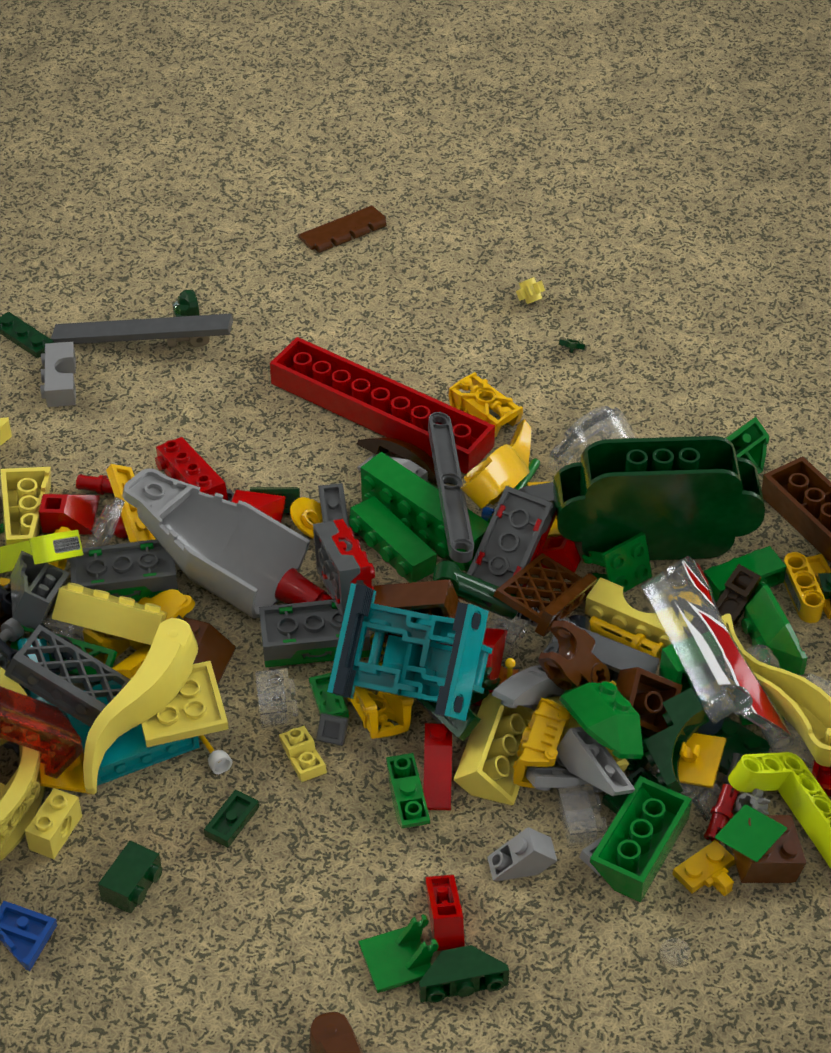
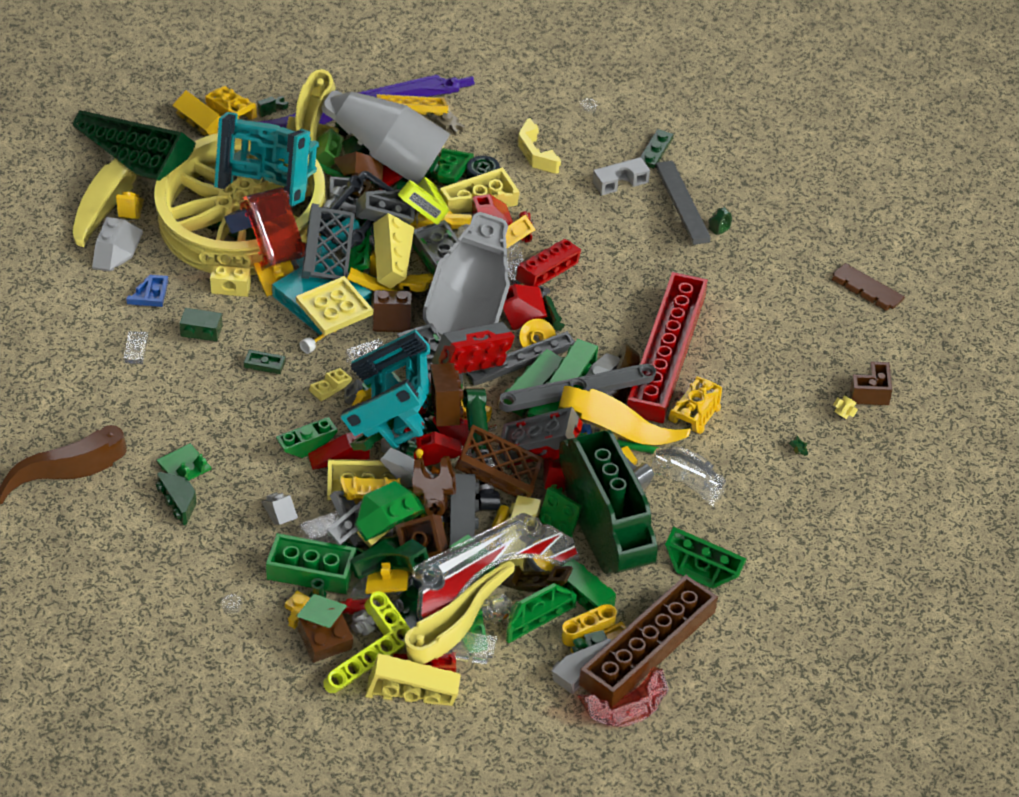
camera: 70 degrees right, 0 degrees up
light yellow animal [83,618,198,795] -> none
red slope [425,875,465,951] -> none
none -> clear plate [123,331,148,364]
none -> dark green pin [310,578,327,598]
none -> reddish brown brick [850,362,893,405]

